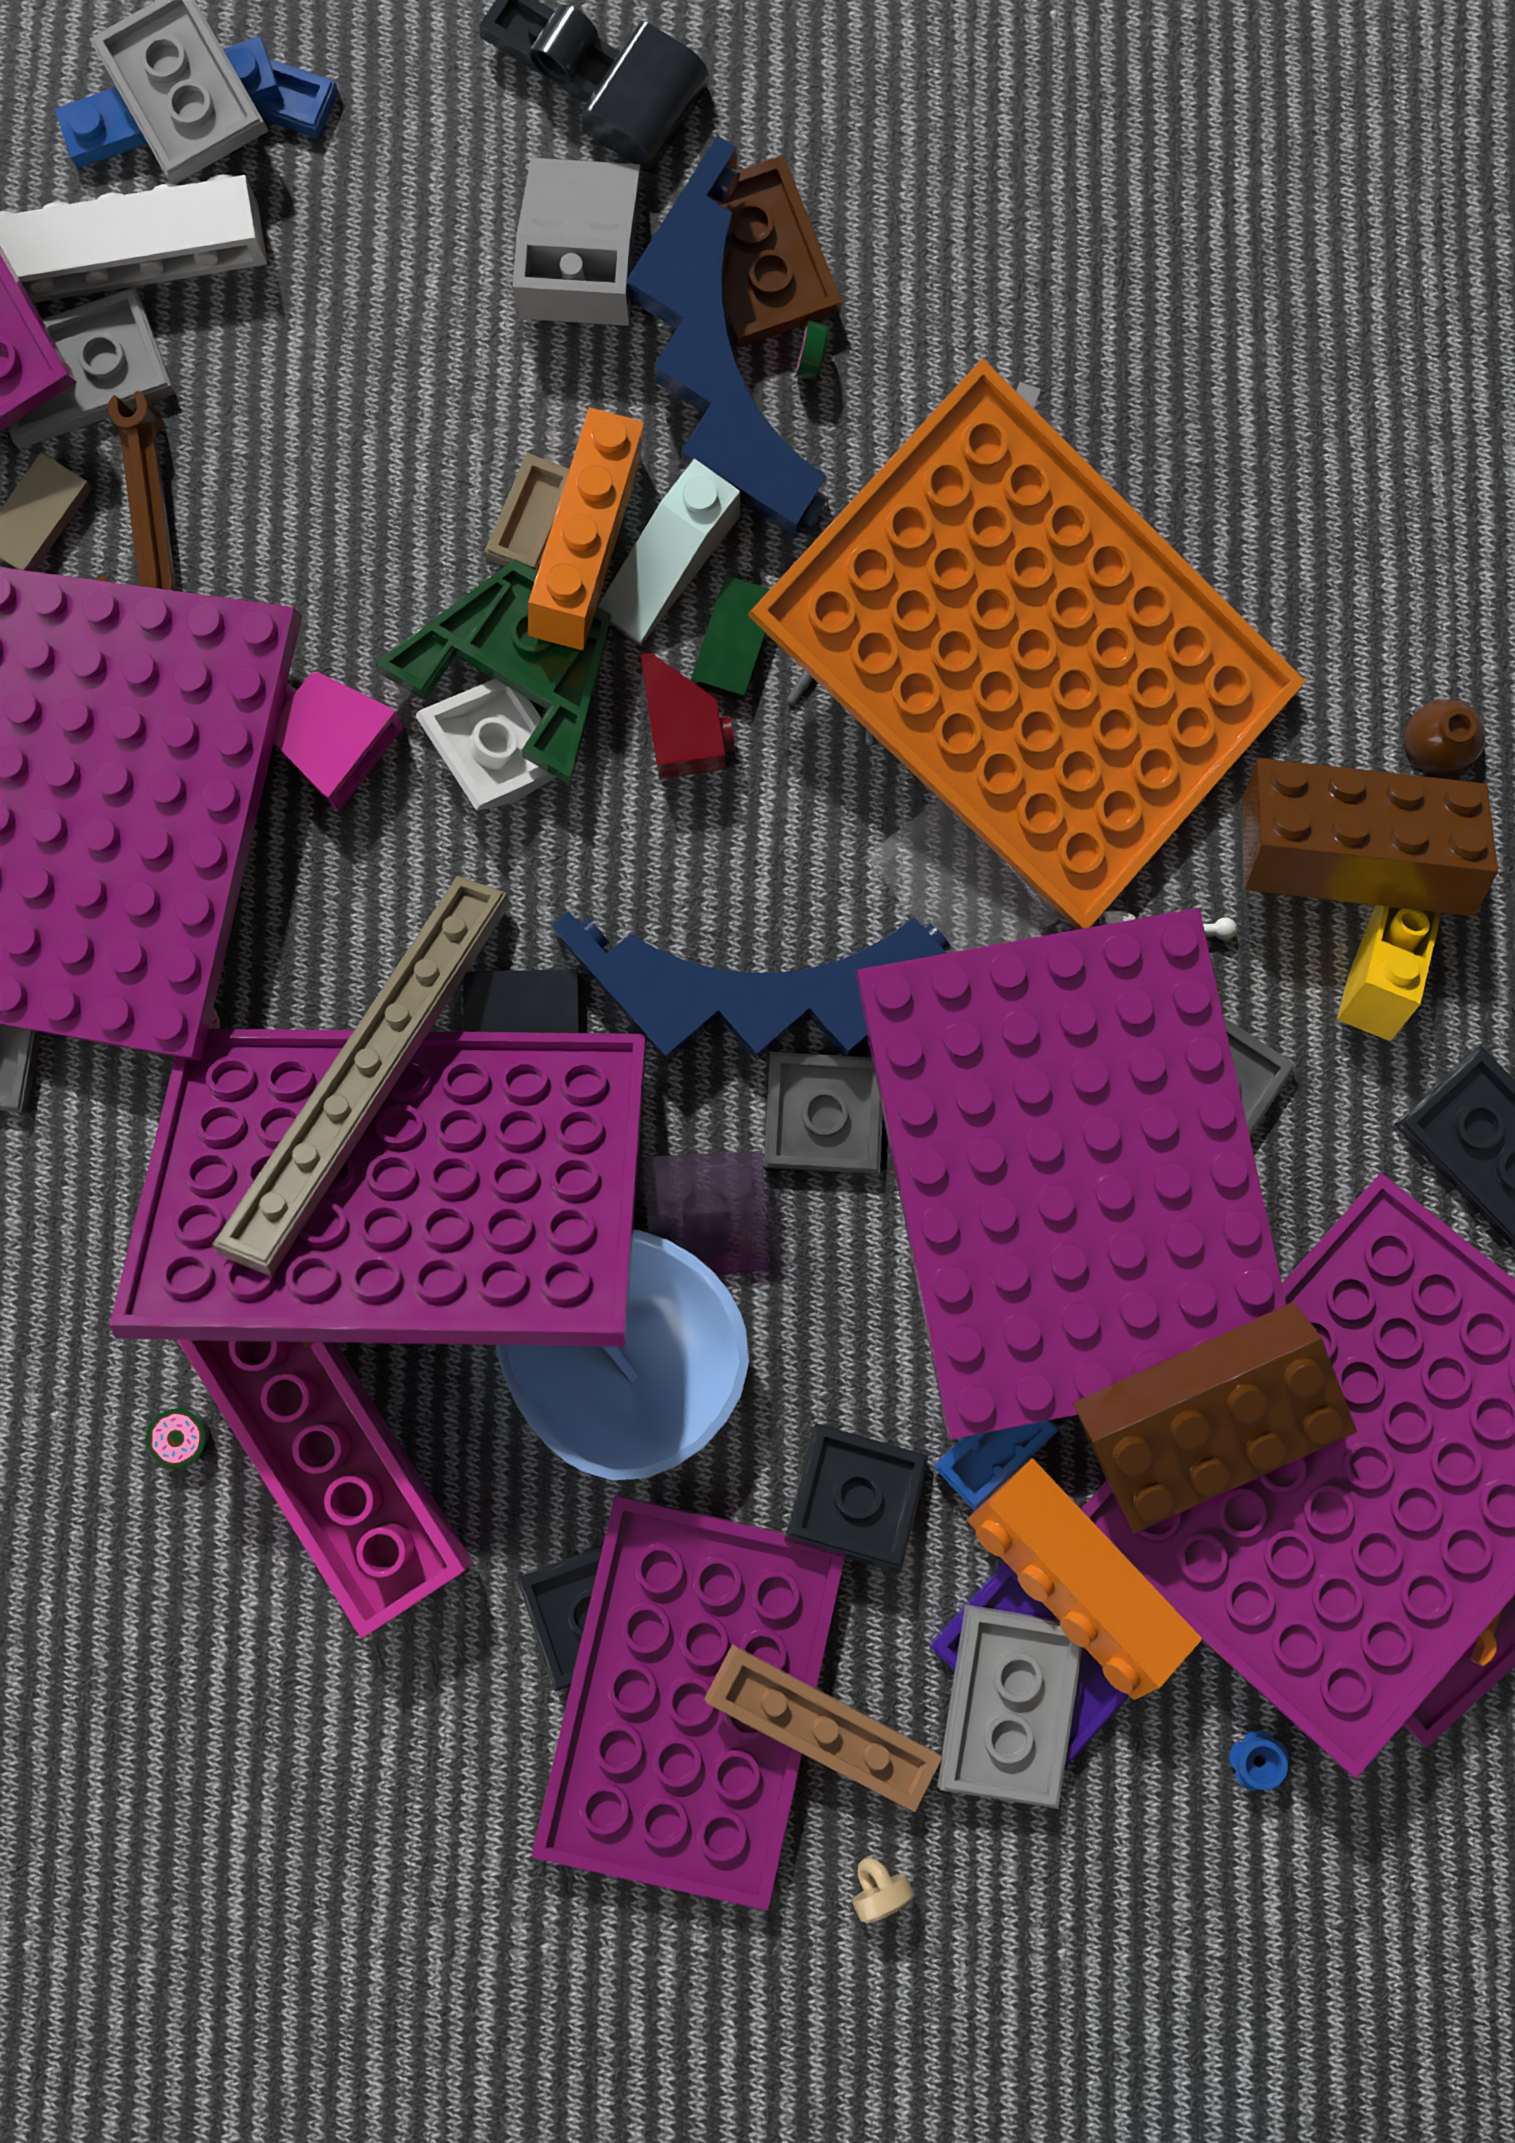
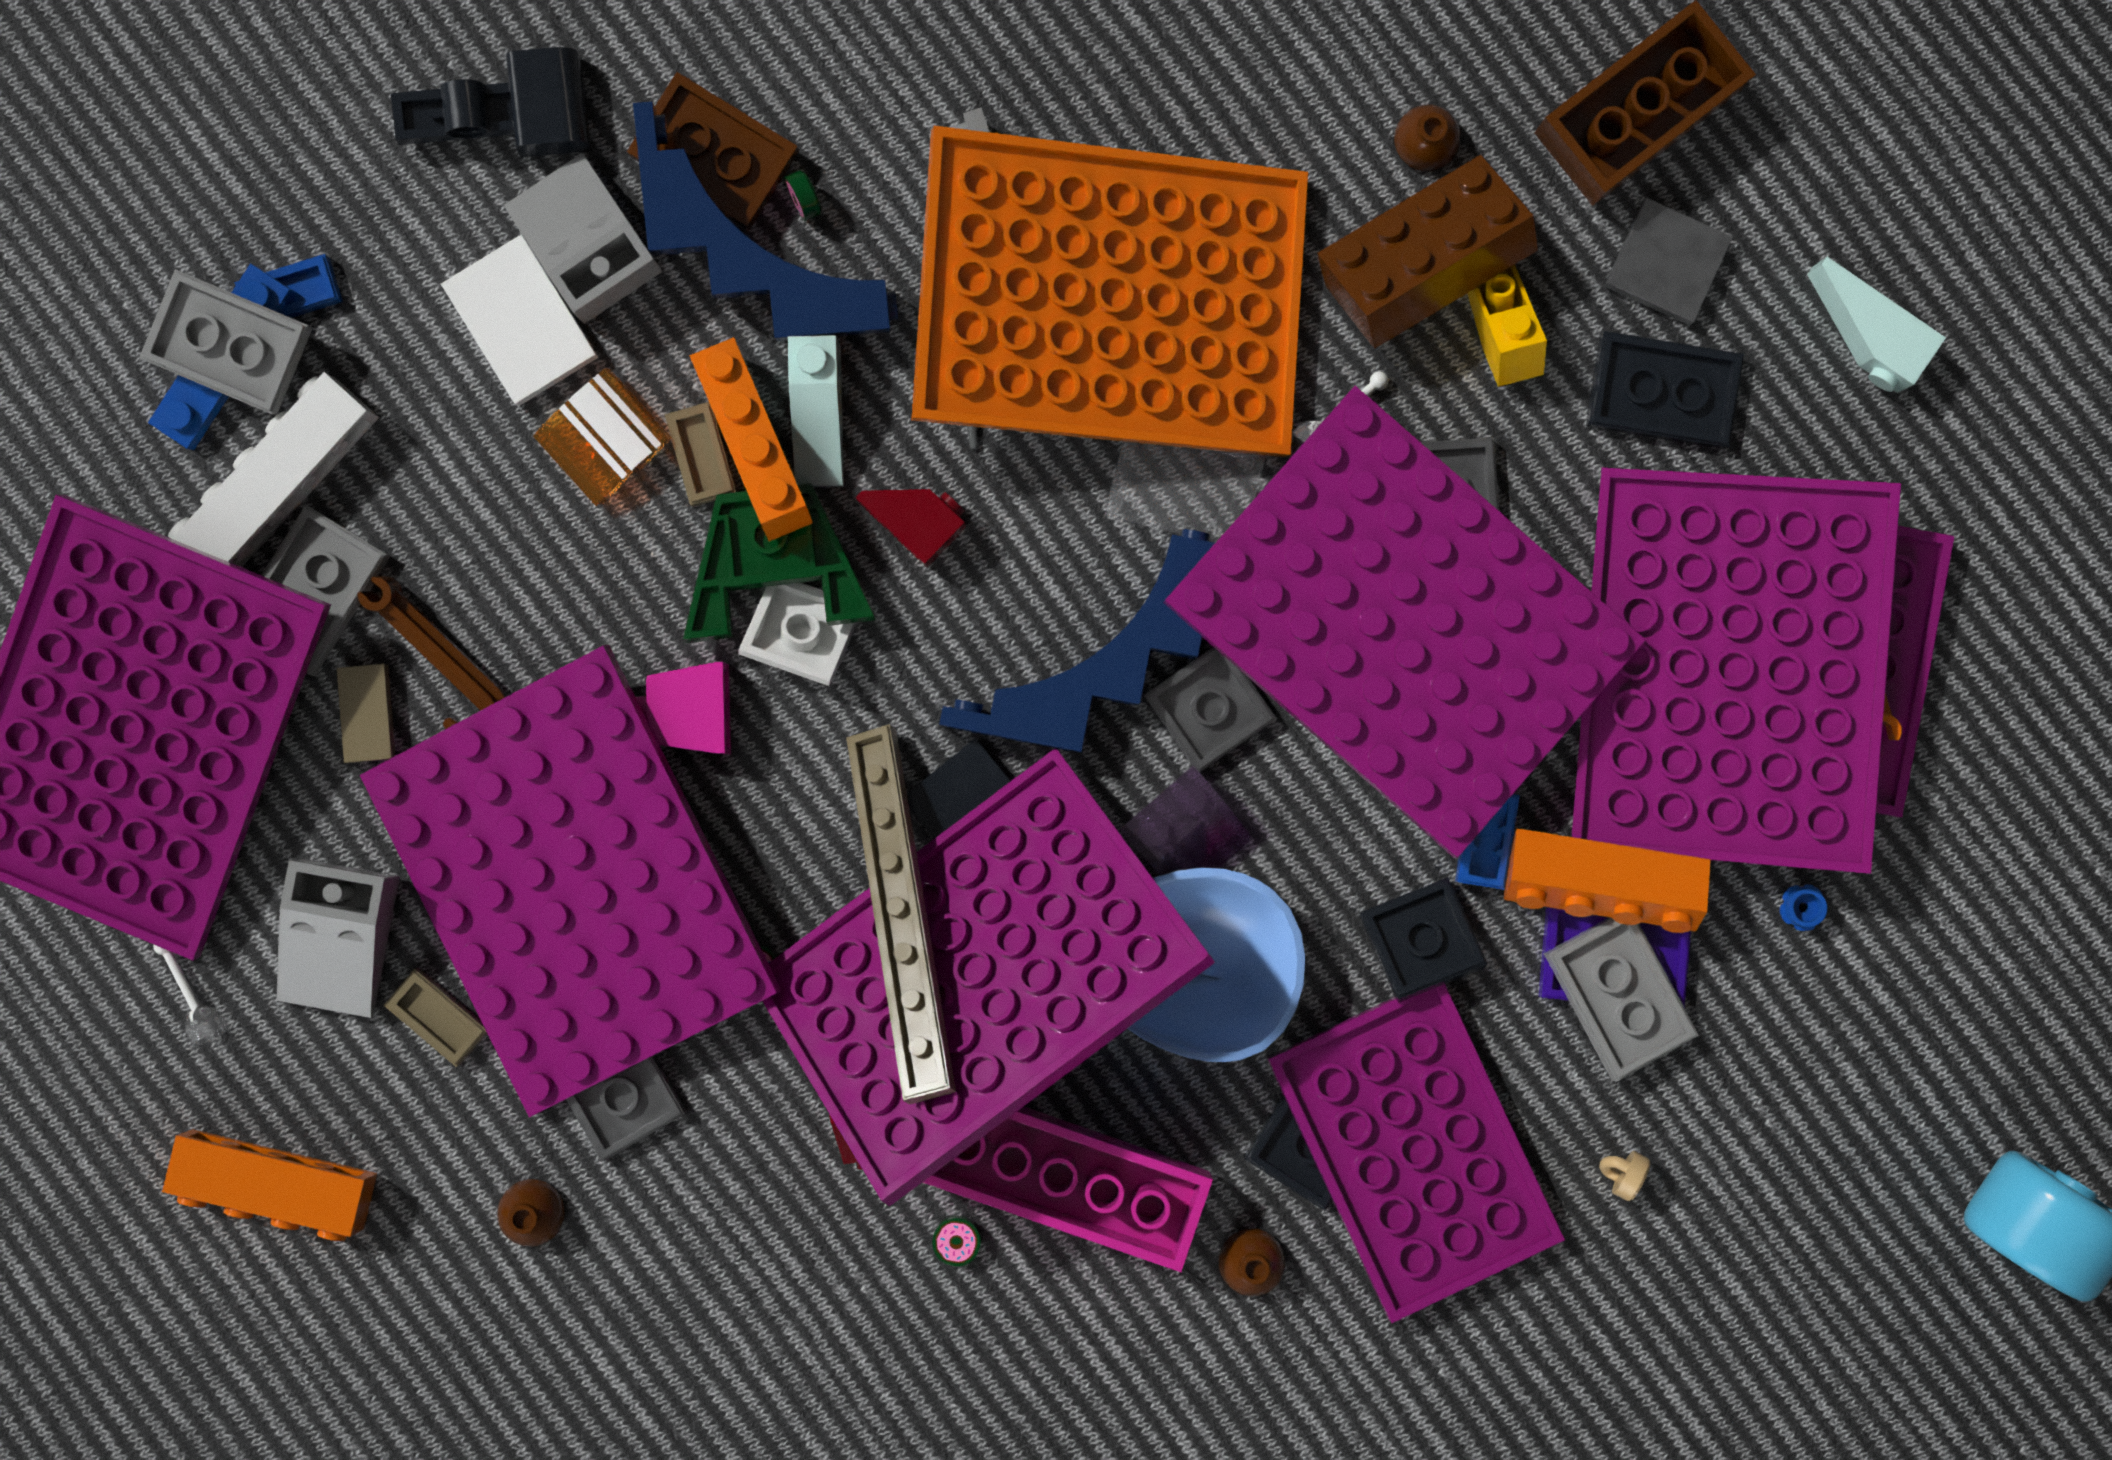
camera: 35 degrees left, 5 degrees up
dark green tile [691,575,770,701] -> none
medium nougat plate [704,1644,942,1812] -> none
reddish brown brick [1072,1302,1357,1534] -> none
none -> white tile [441,234,598,407]
none -> clear orange slope [533,368,672,506]
none -> reddish brown brick [1218,1228,1285,1296]

